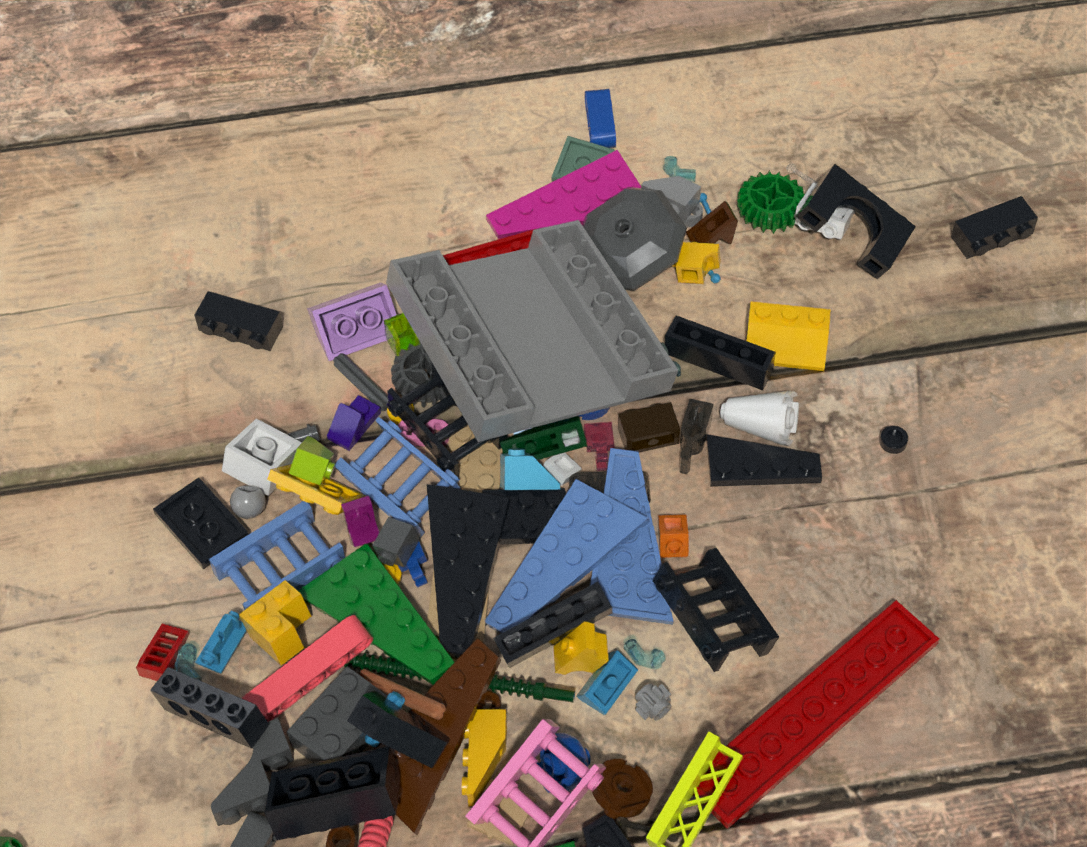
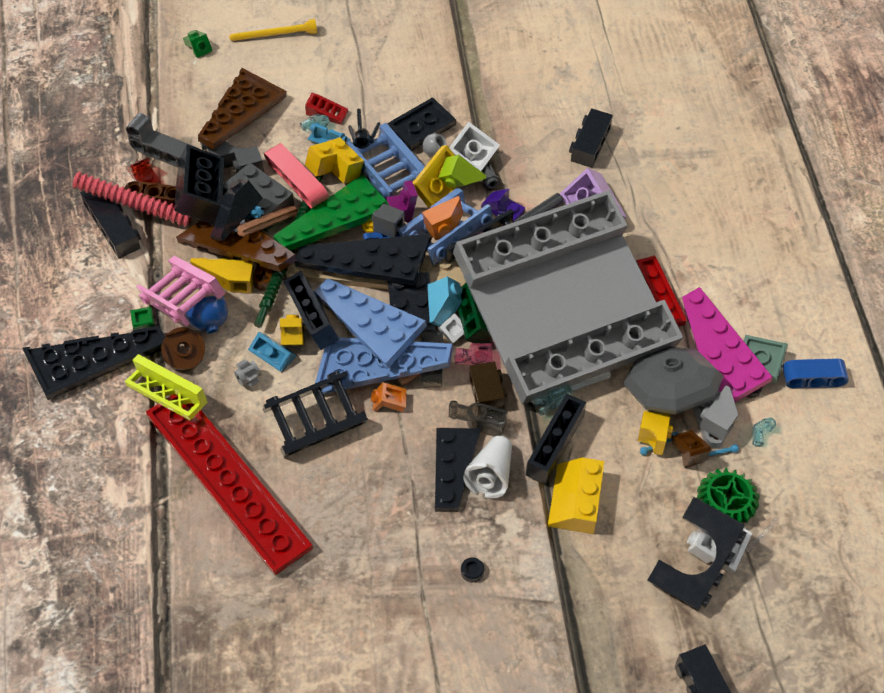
camera: 90 degrees right, 0 degrees up
black brick [150,667,269,749] -> none
clear light blue arm [623,639,666,670] -> none
none -> reddish brown wing [198,68,287,150]
none -> black plant [348,108,381,149]
none -> orange slope [422,196,463,240]

